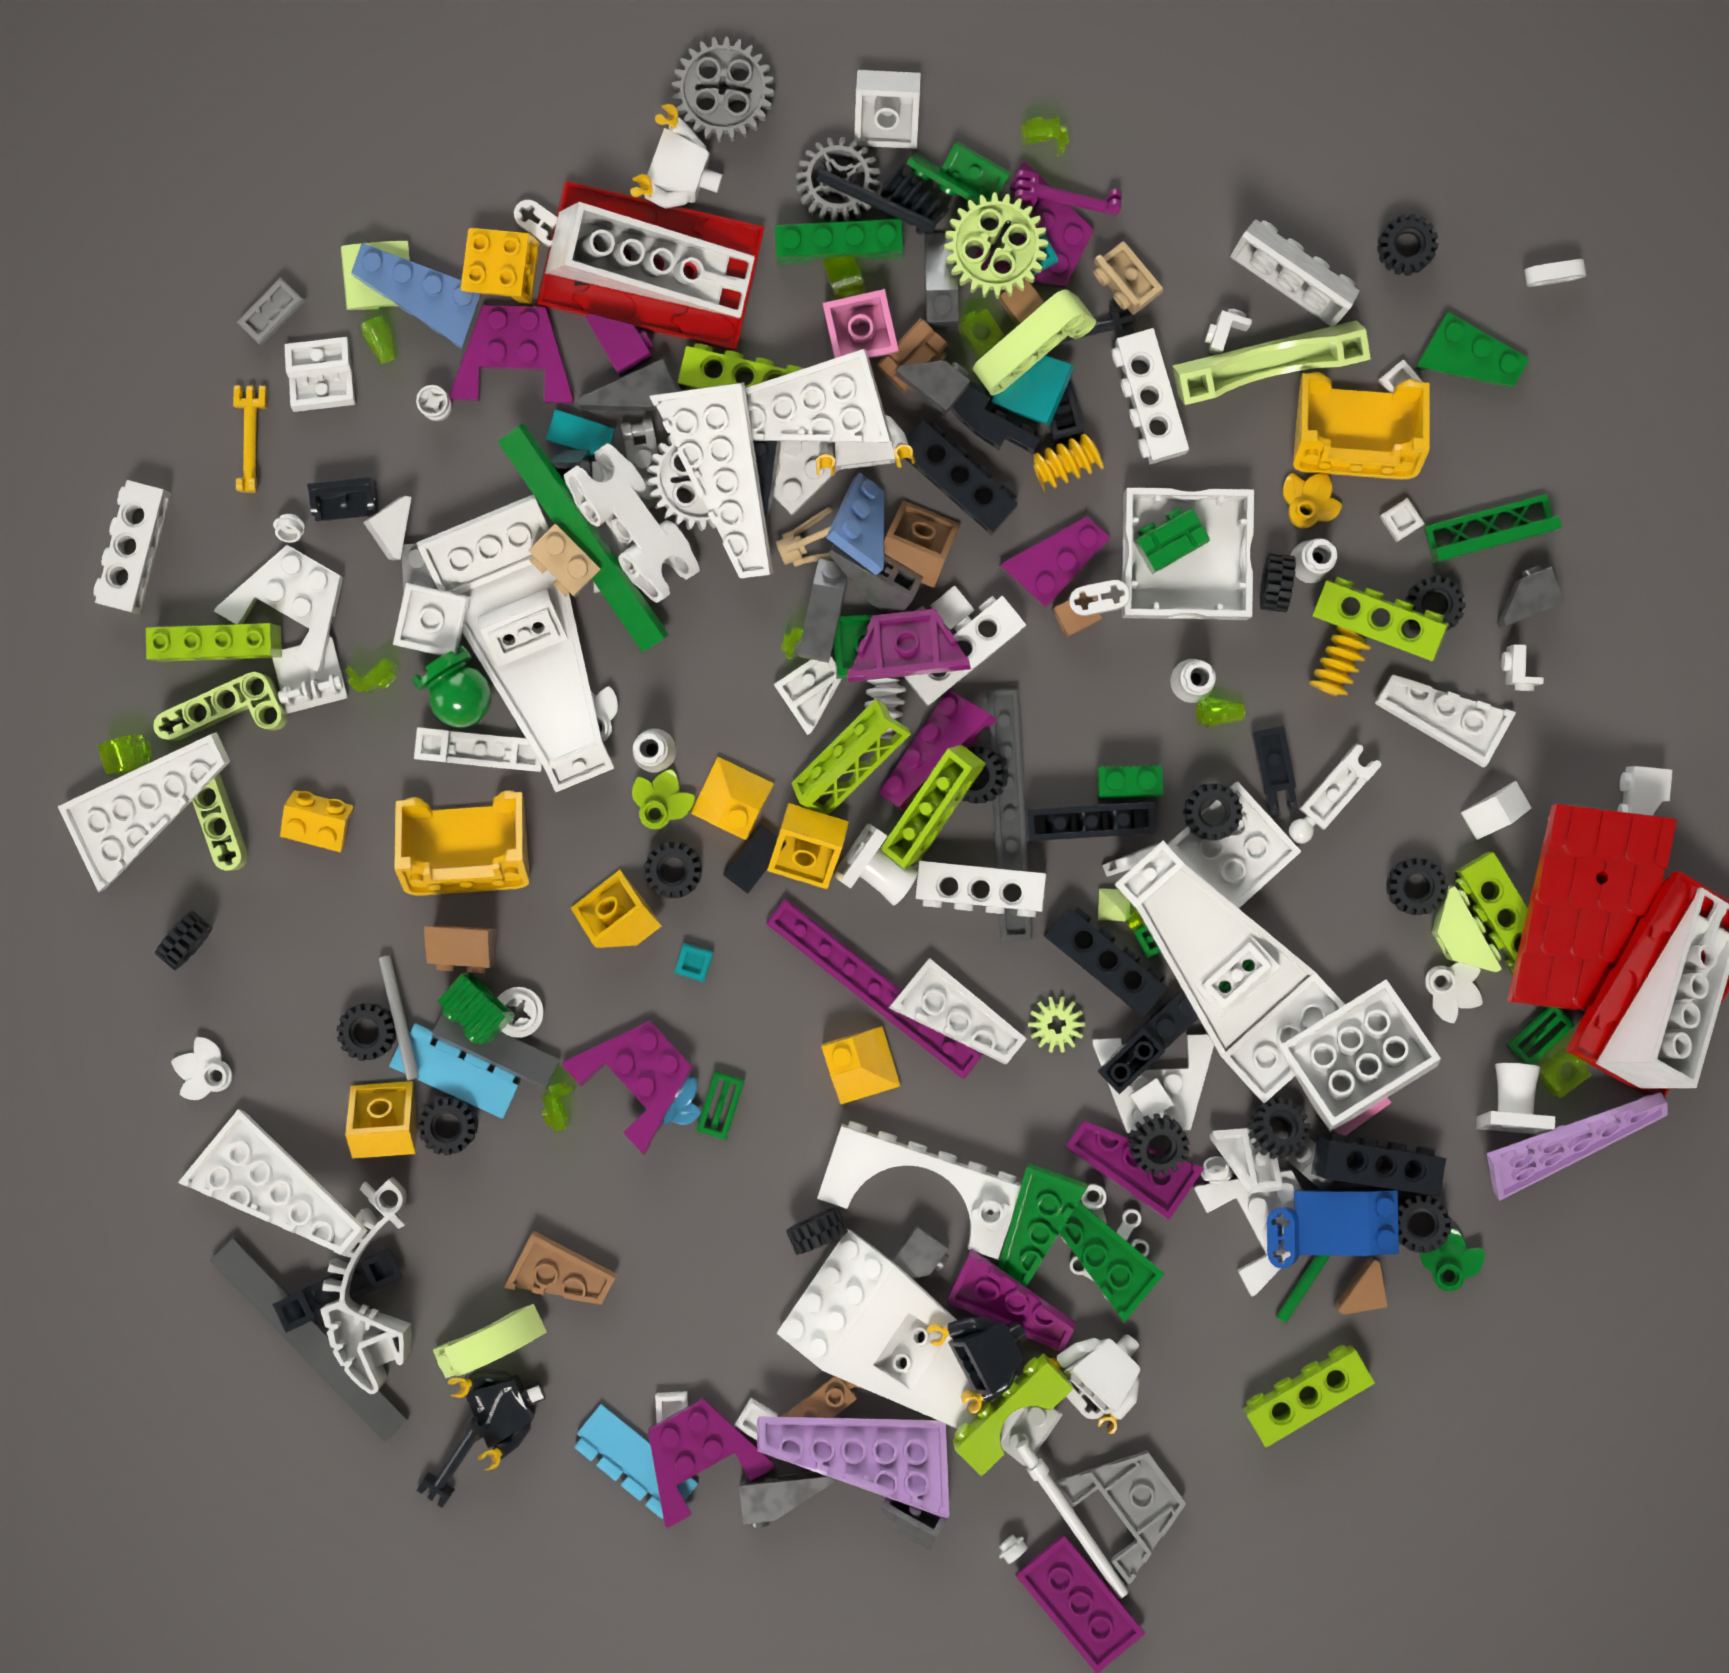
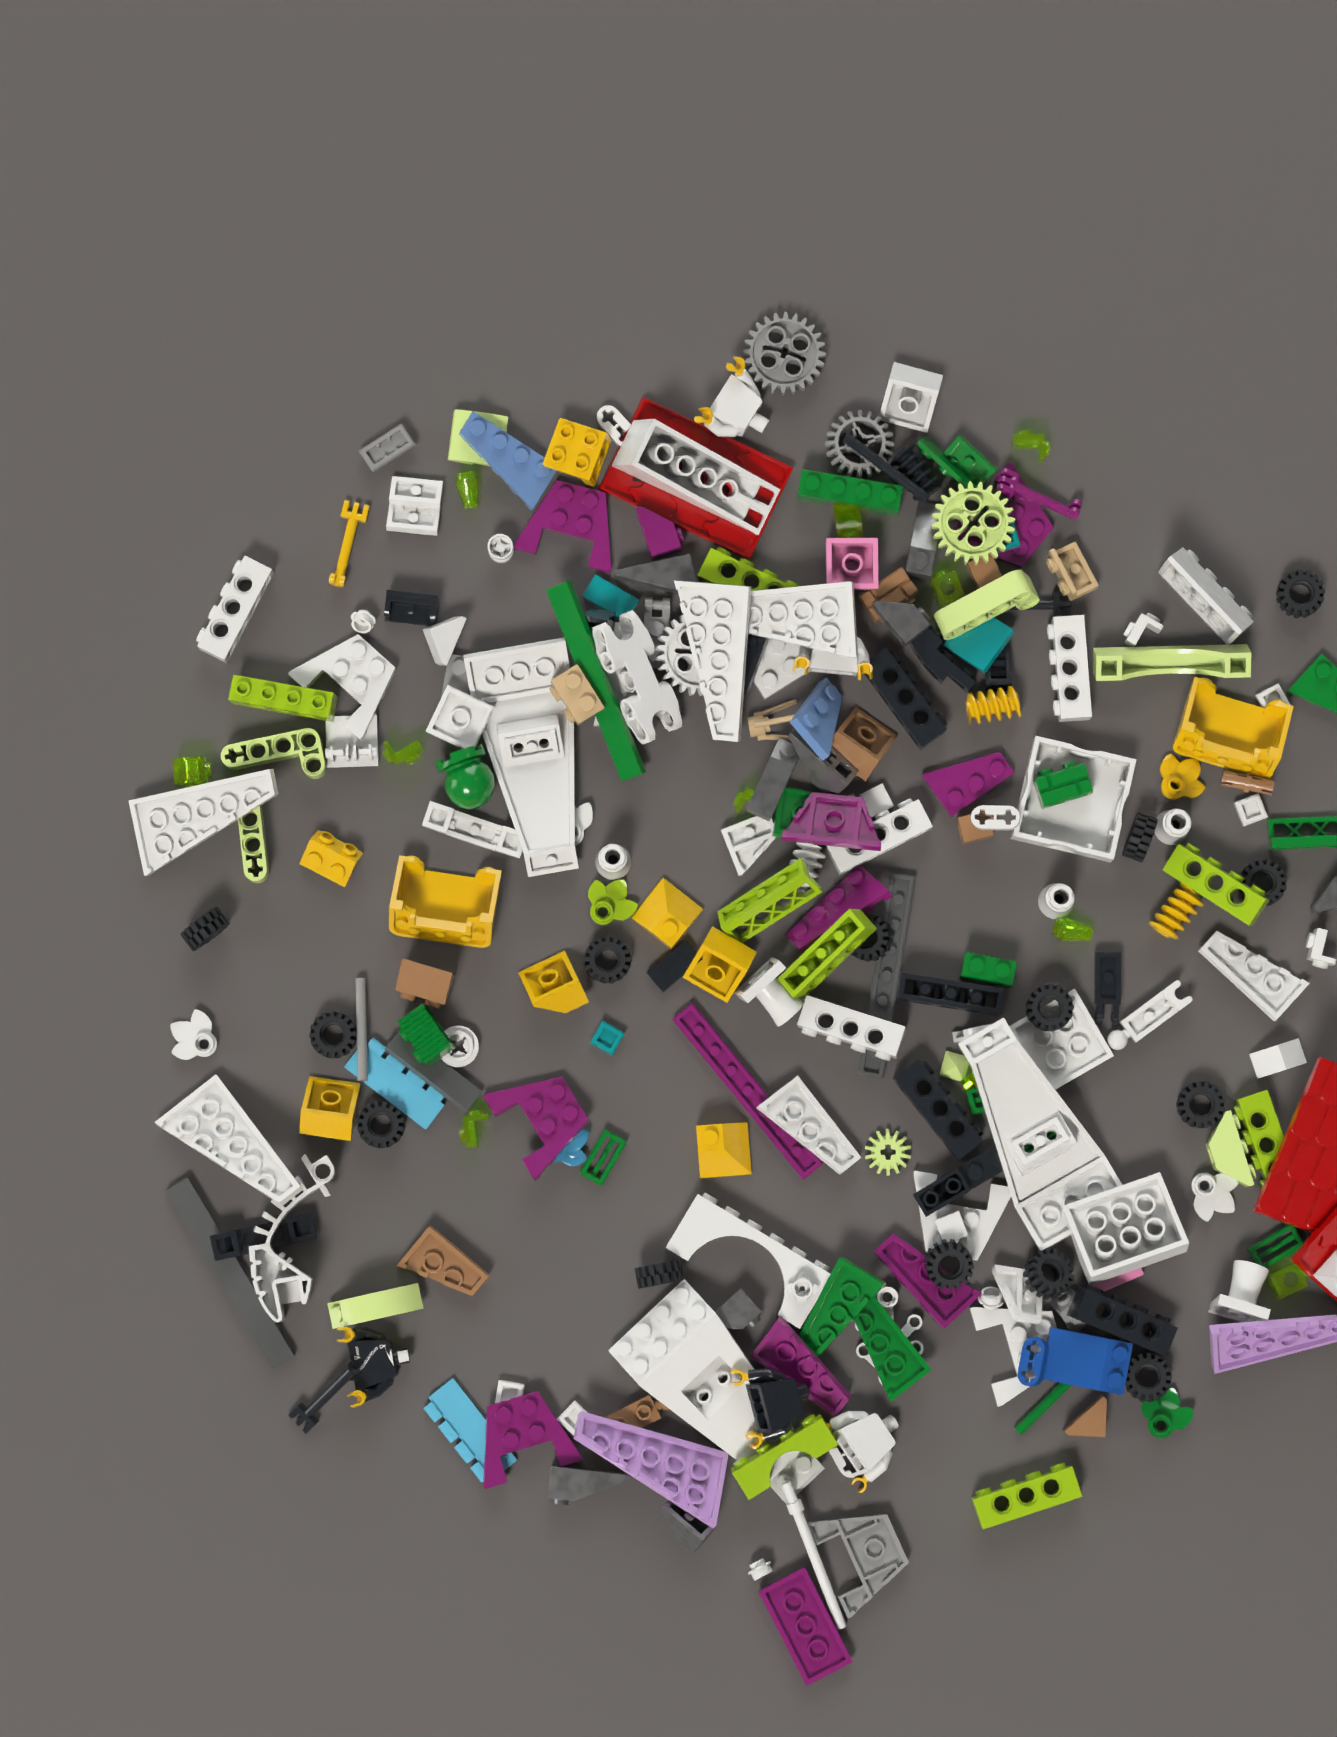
camera: 10 degrees right, 5 degrees down
none -> medium nougat pin [1220,770,1275,796]

